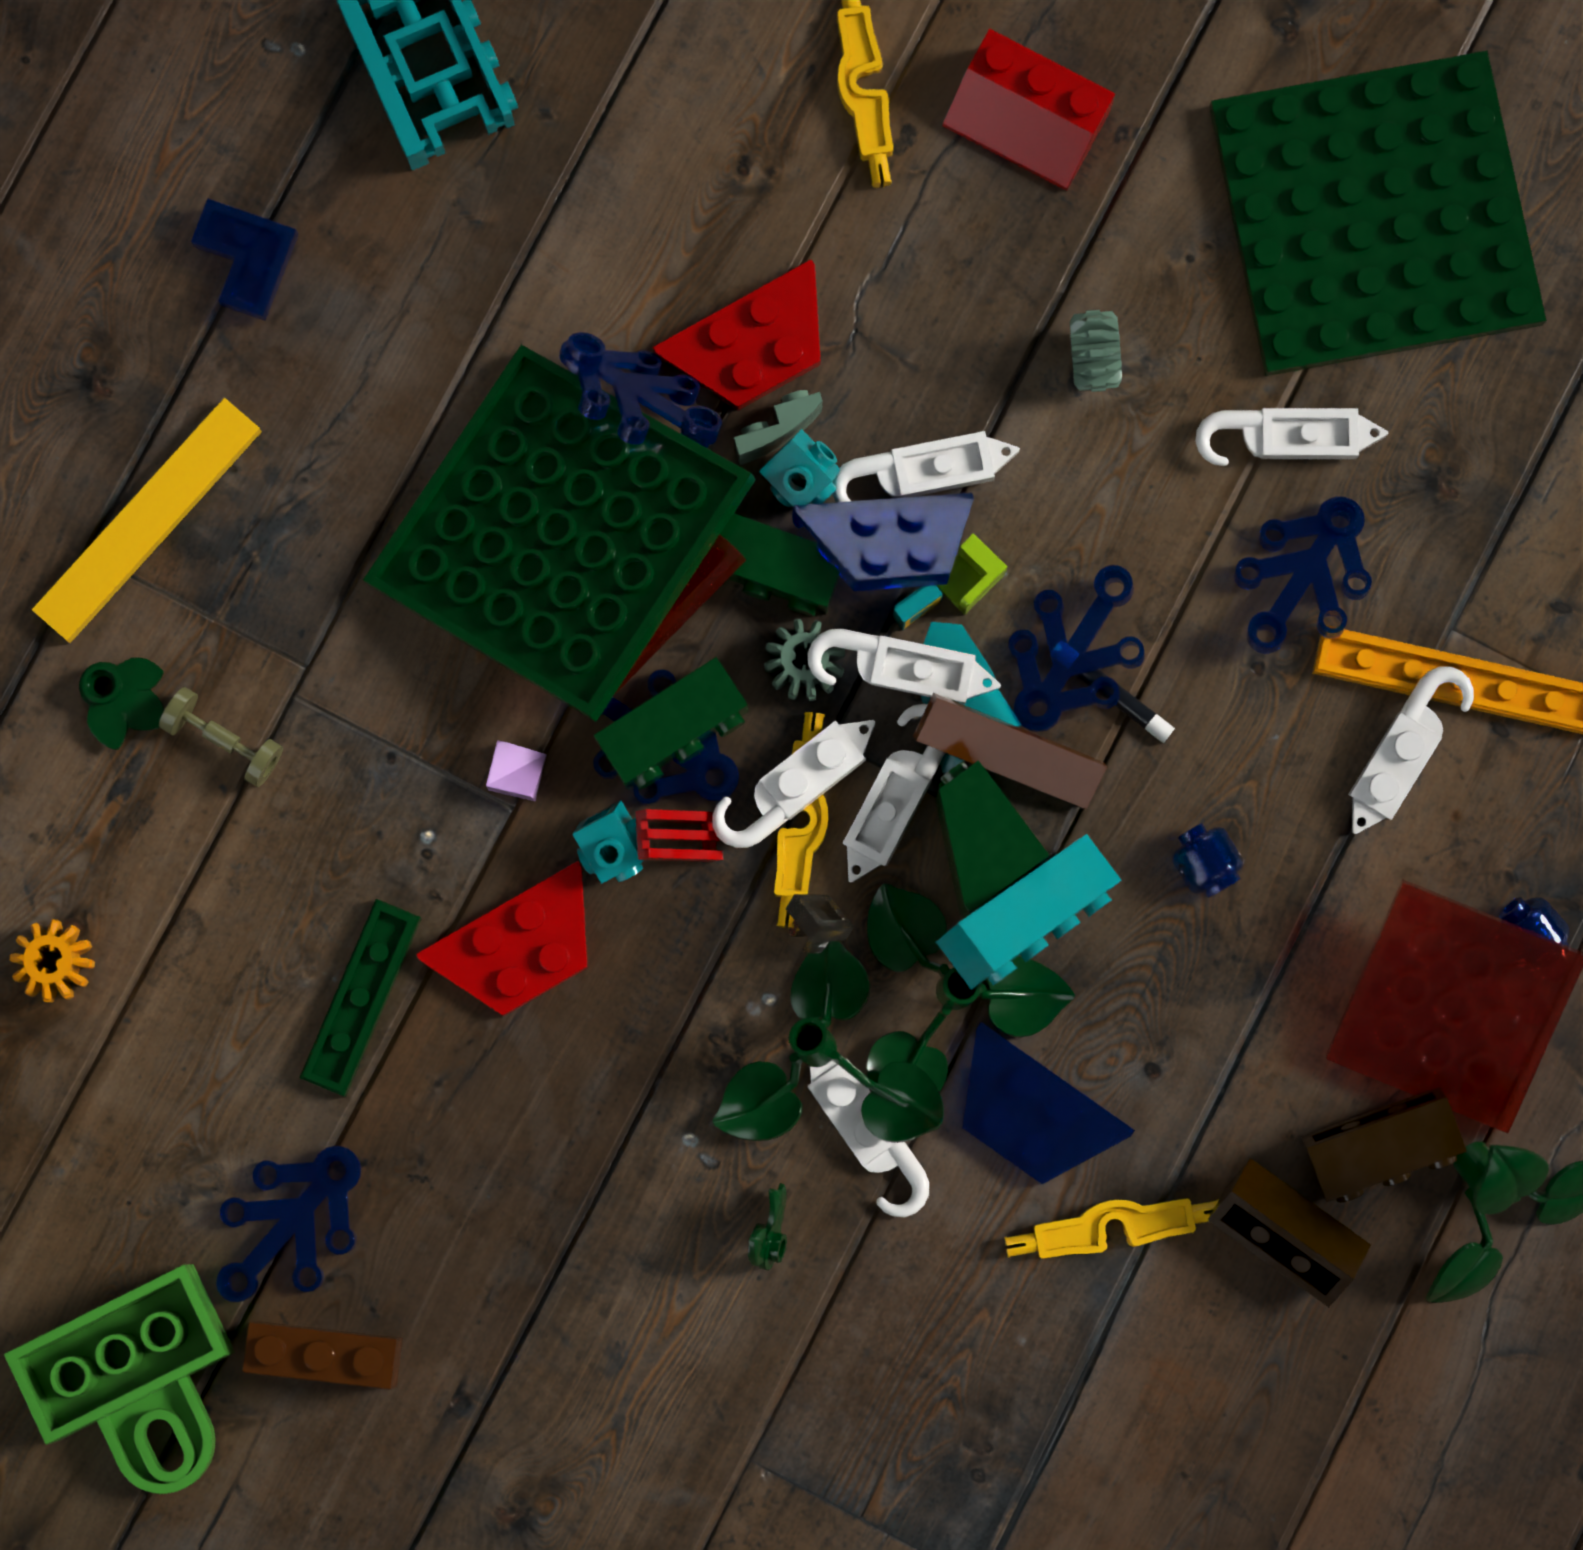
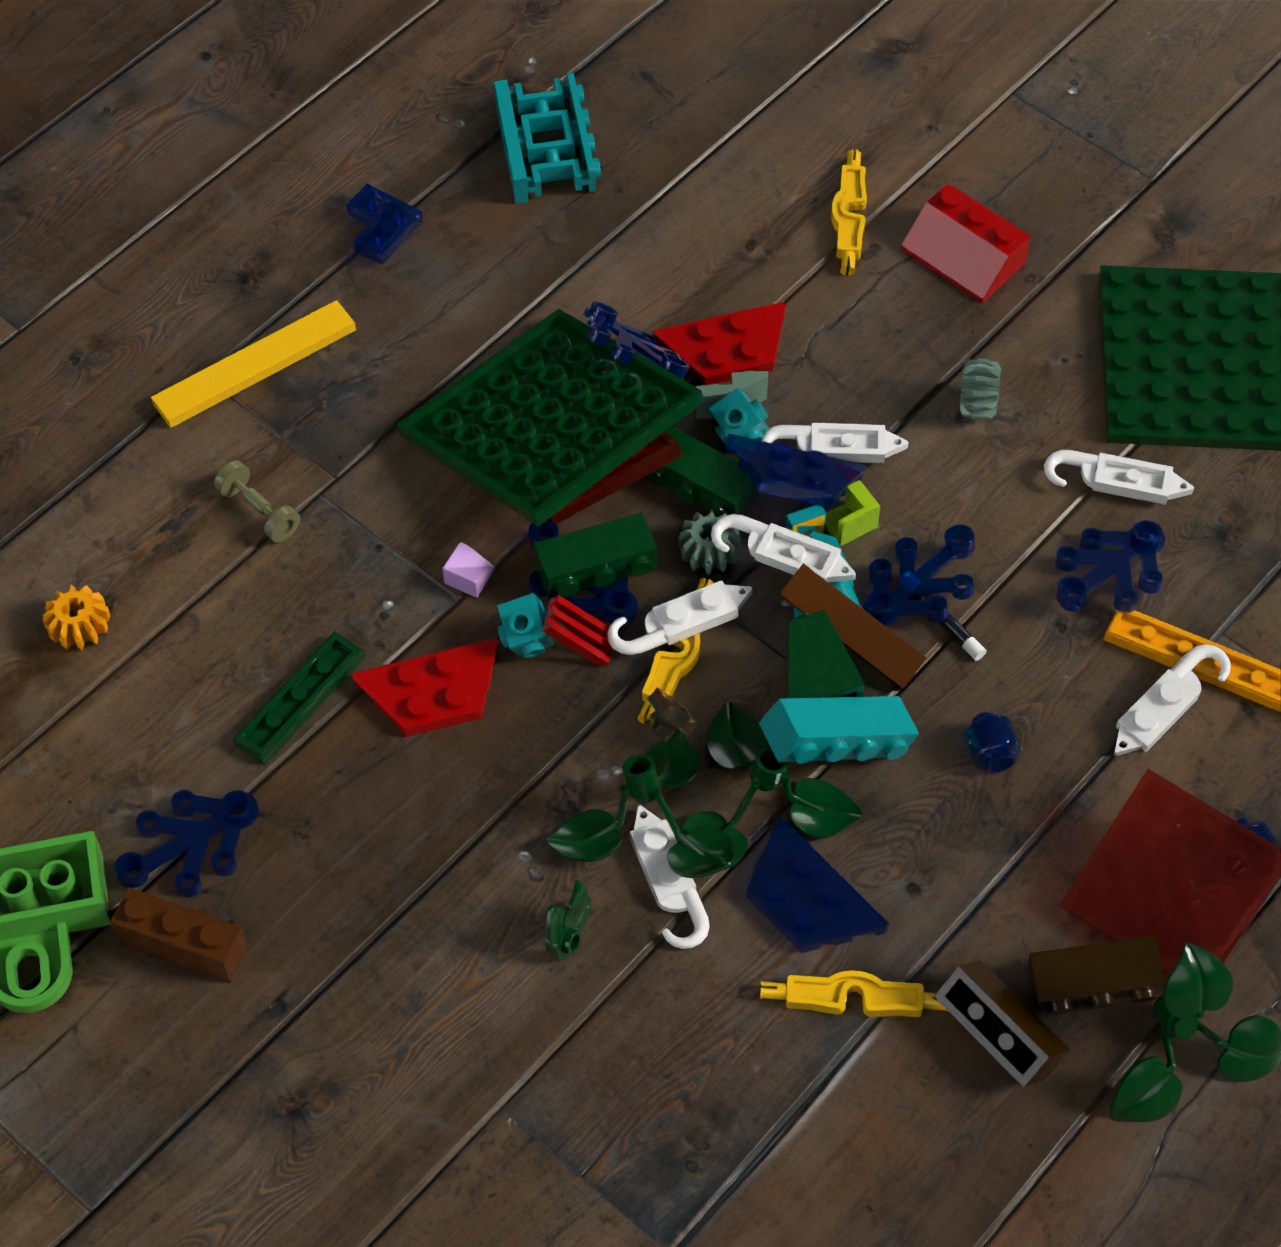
camera: 15 degrees right, 25 degrees down
dark green plate [79,657,164,750] -> none
white plate [842,703,945,882] -> none

